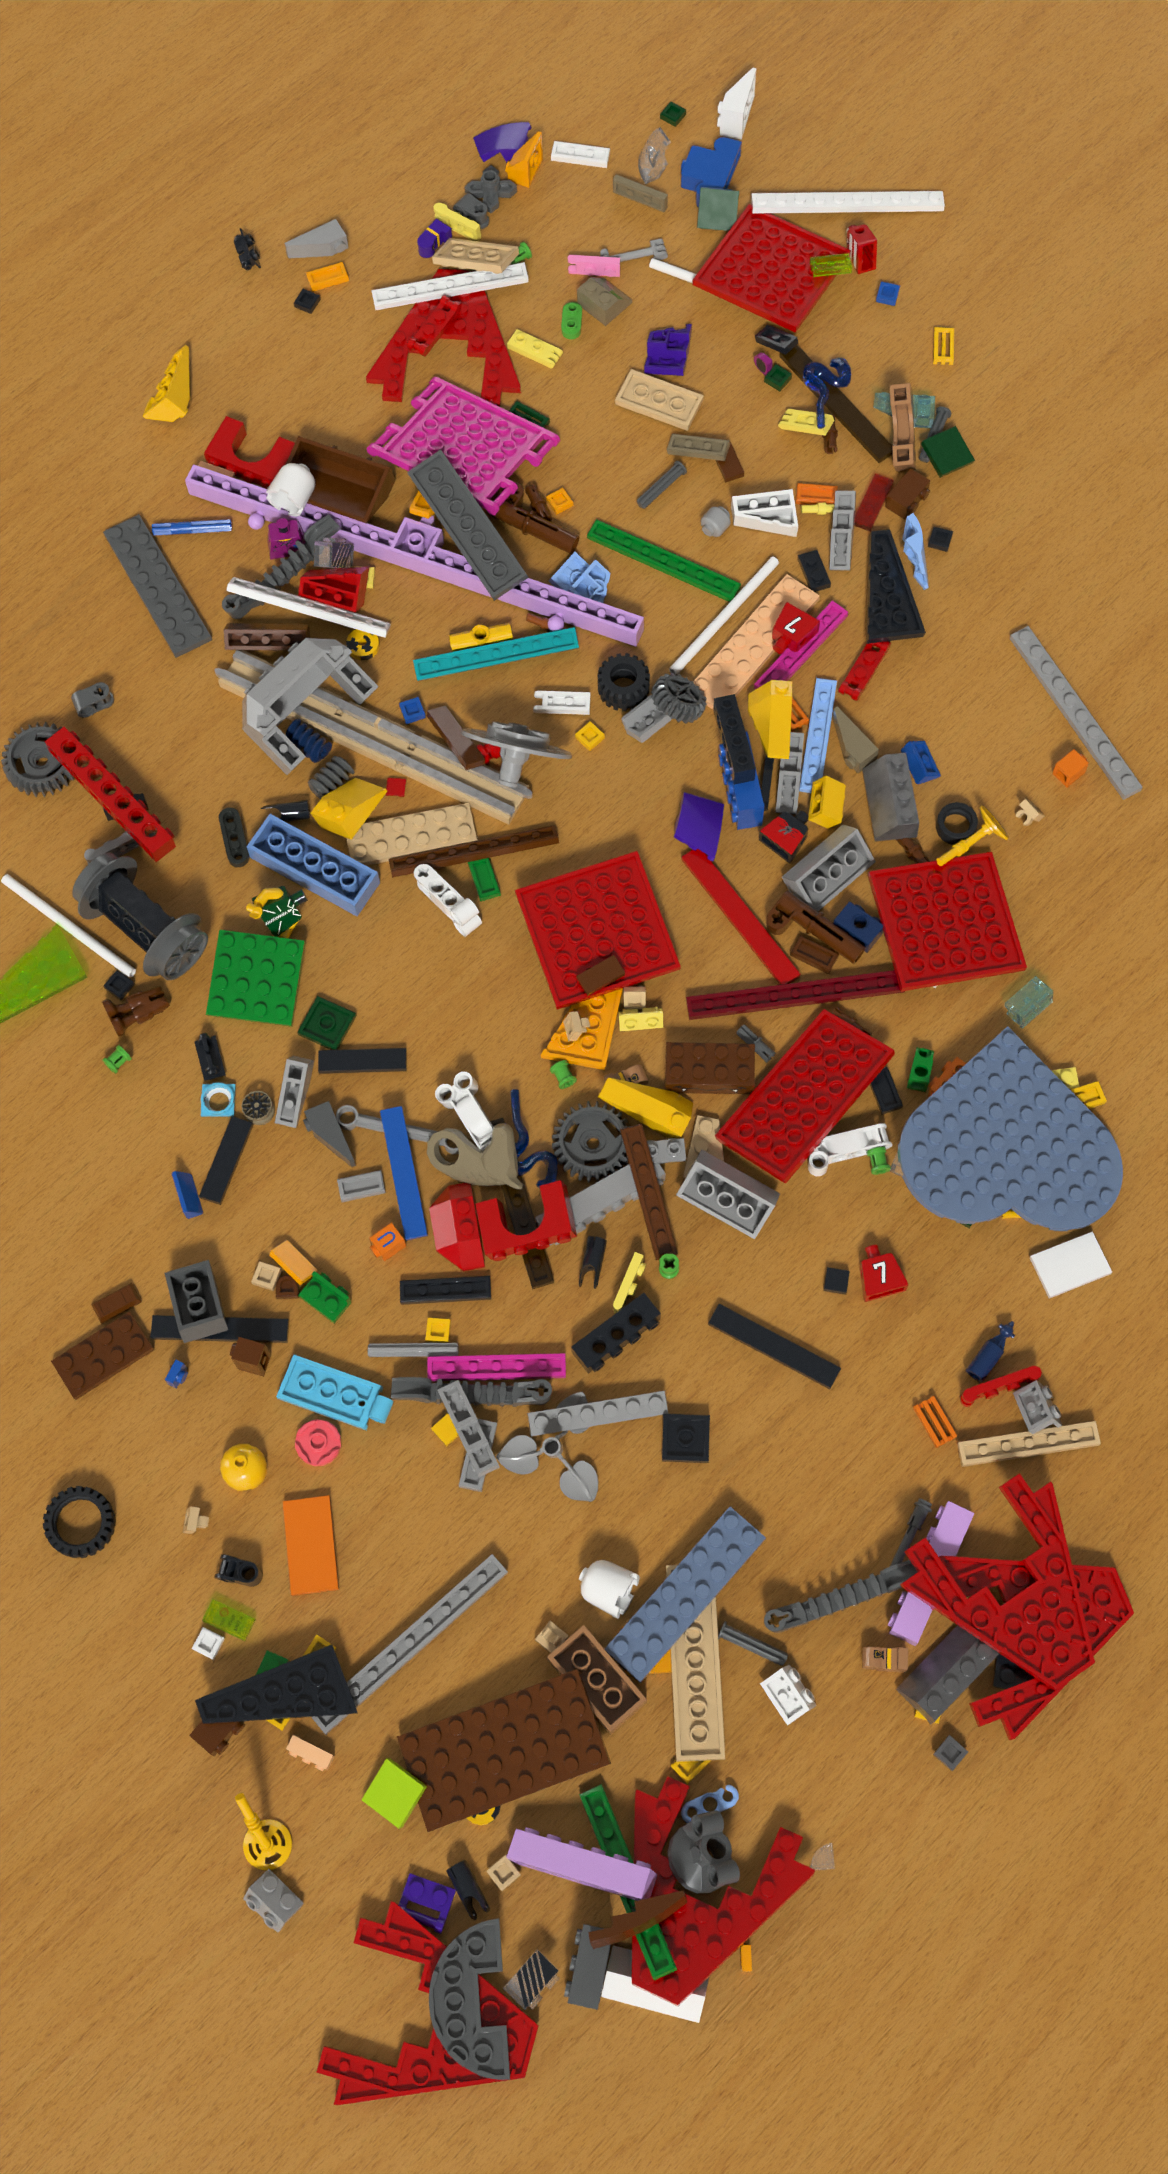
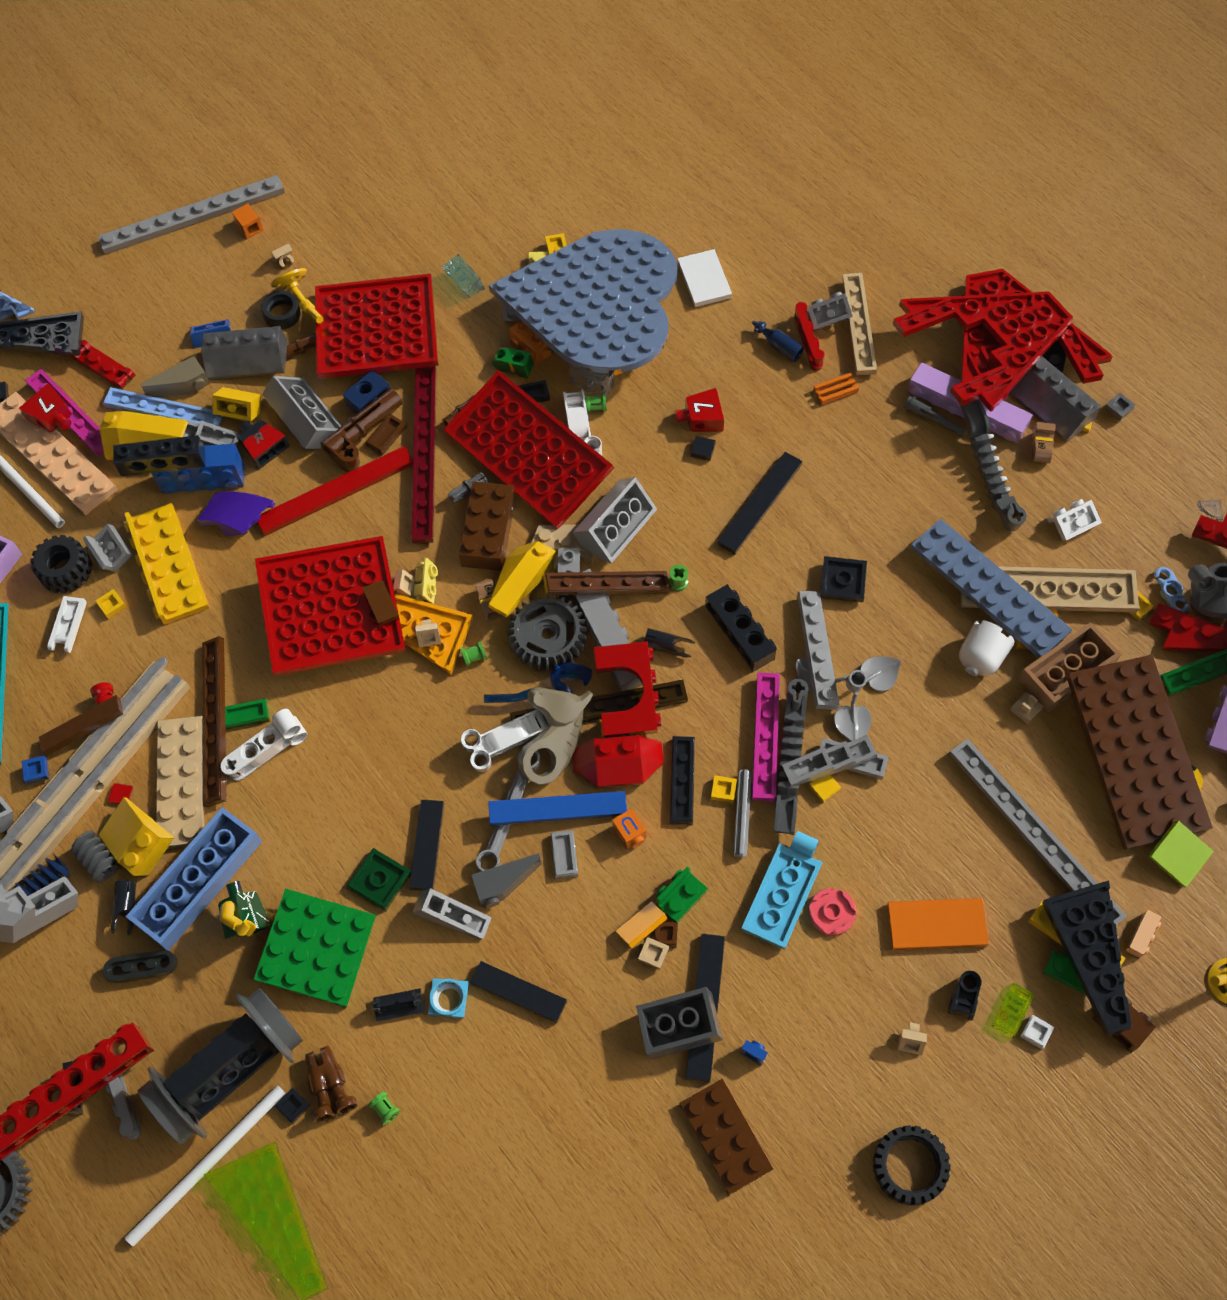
camera: 85 degrees left, 5 degrees down
reddish brown tile [91,1283,142,1324] -> none
blue slope [172,1171,203,1219] -> none
yellow cylinder [220,1444,267,1491] -> none
reddish brown brick [230,1337,271,1377] -> none
dark tan wheel [241,1091,275,1125] -> none
light grey piece [461,722,572,788] -> none
light yellow hinge [613,1252,646,1314] -> none
dark grey gear [651,673,707,724] -> none
dark grey axle [718,1621,788,1666] -> none
none -> yellow bracket [123,503,209,625]

